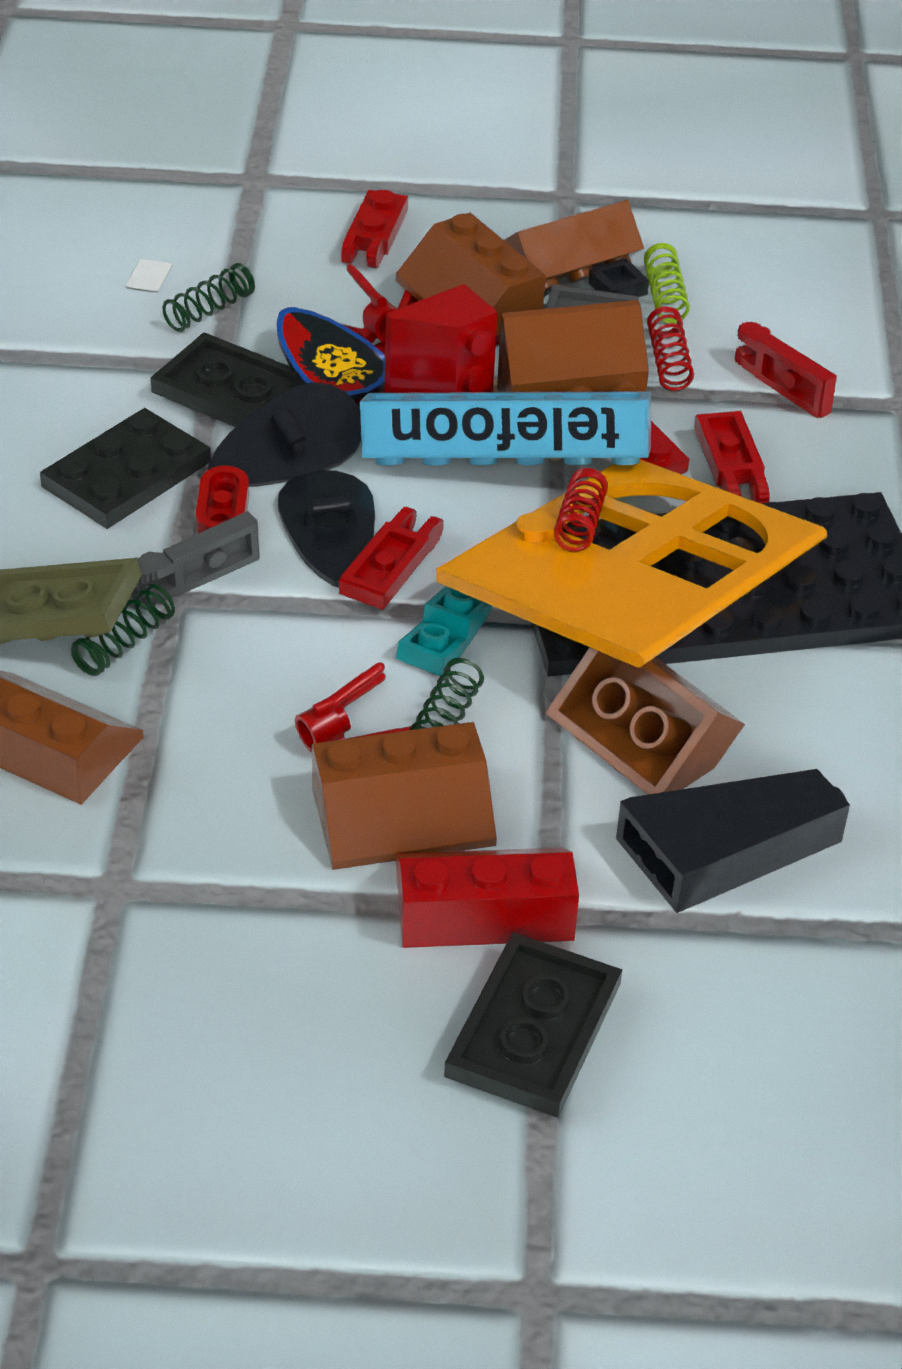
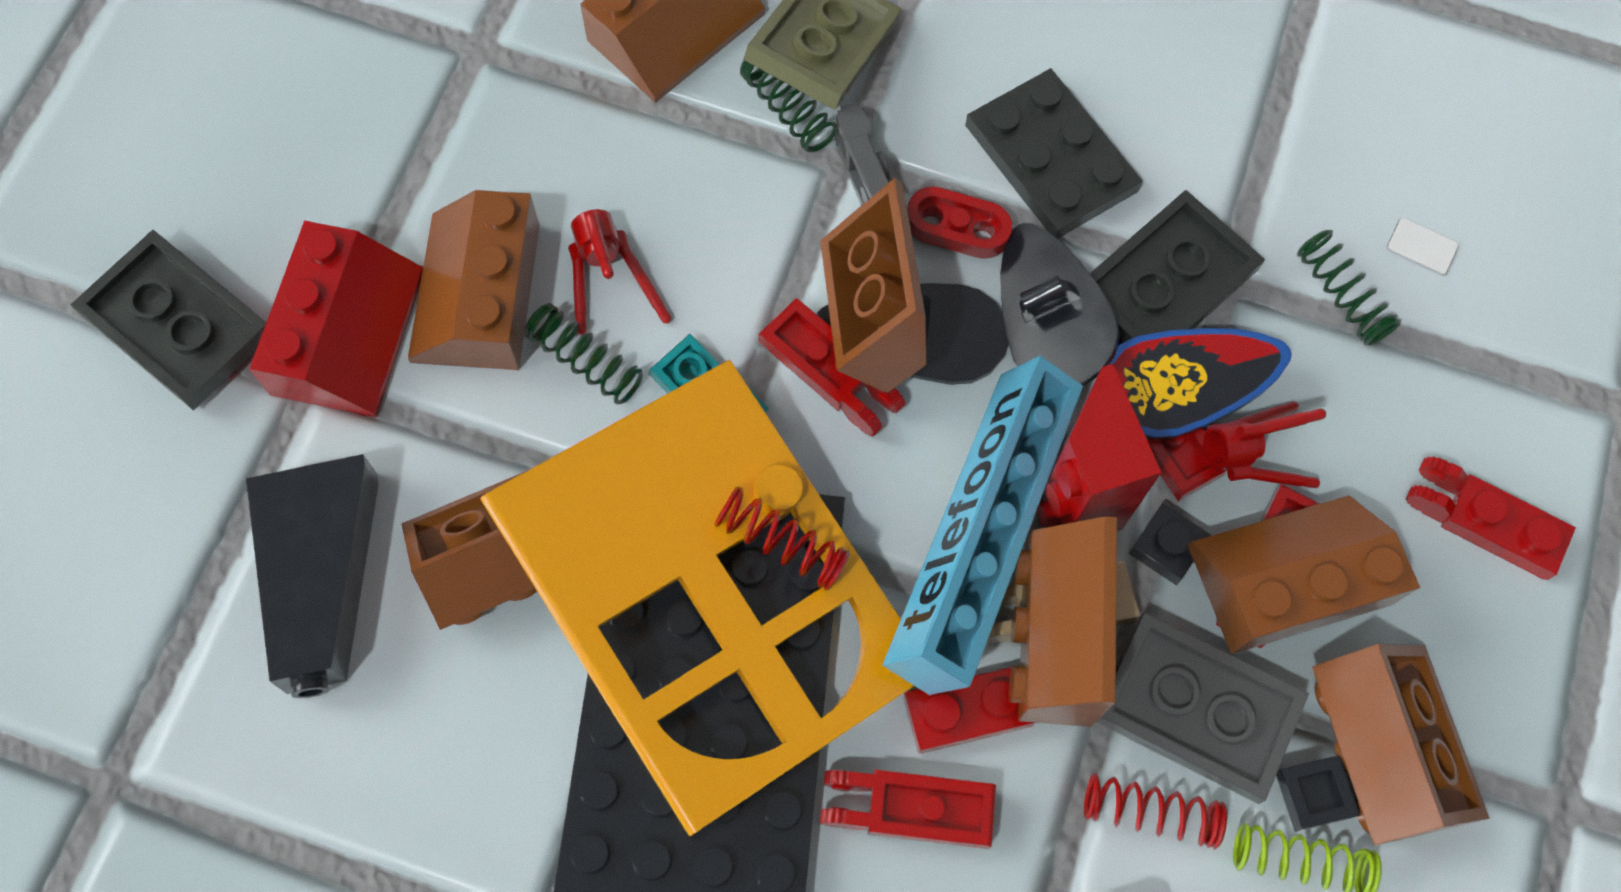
camera: 105 degrees right, 25 degrees up
none -> dark orange slope [820,178,926,393]

